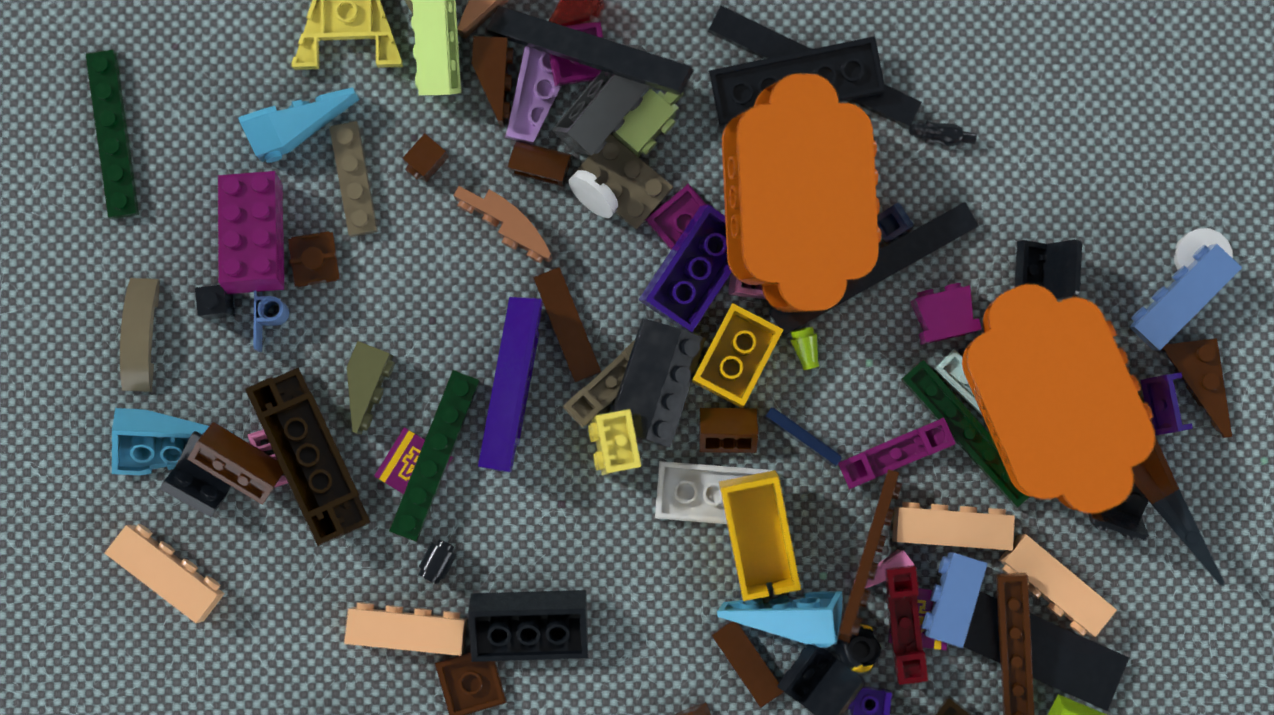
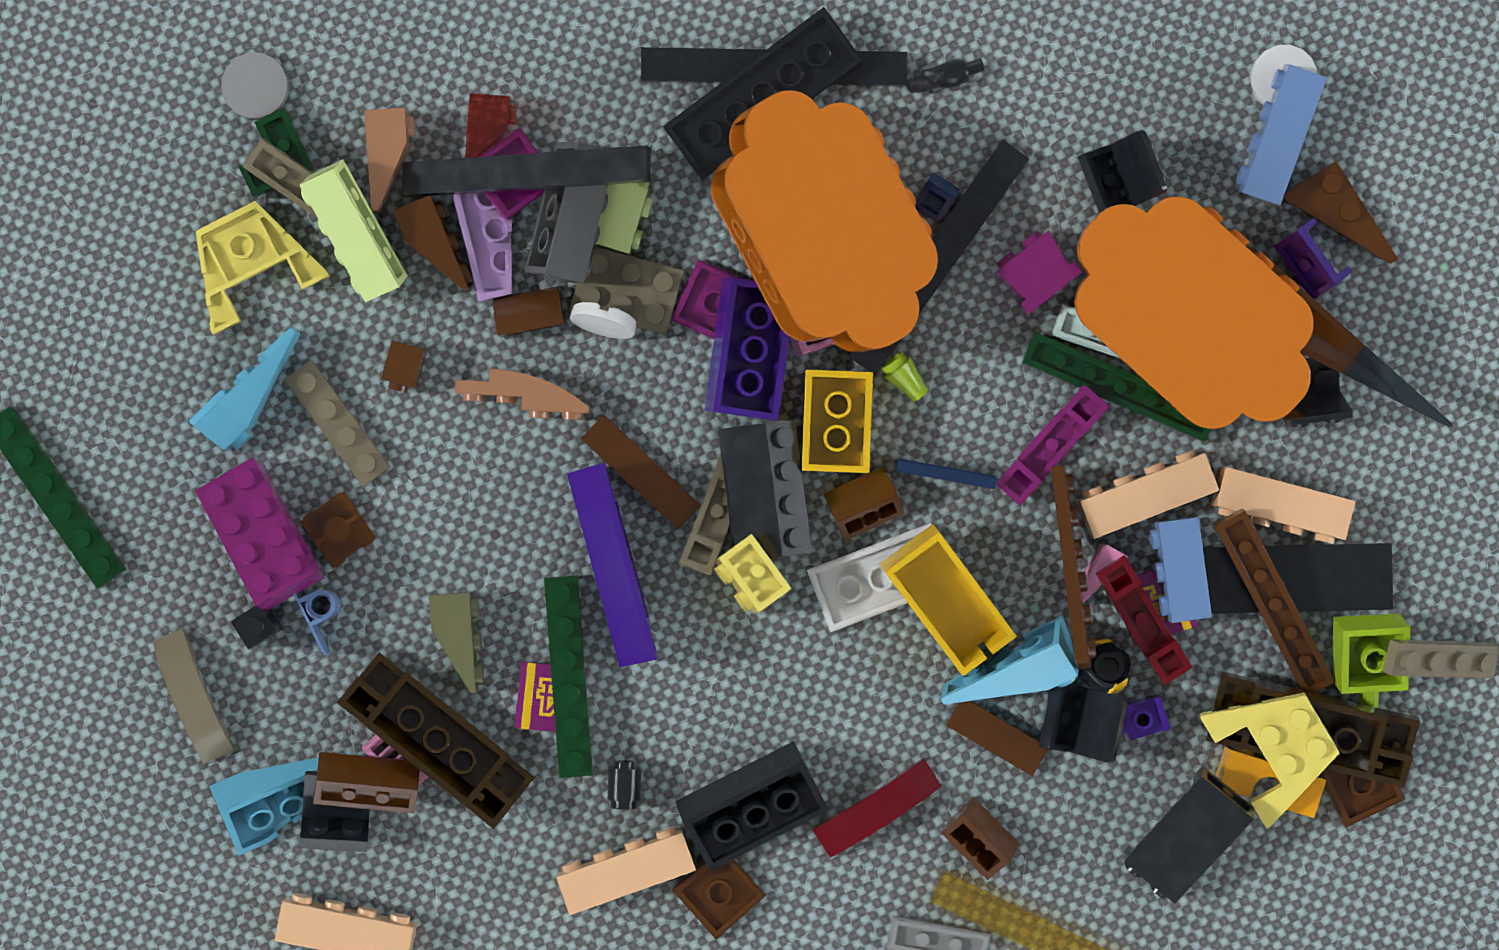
camera: 25 degrees left, 5 degrees up
none -> dark red slope [812,758,942,858]

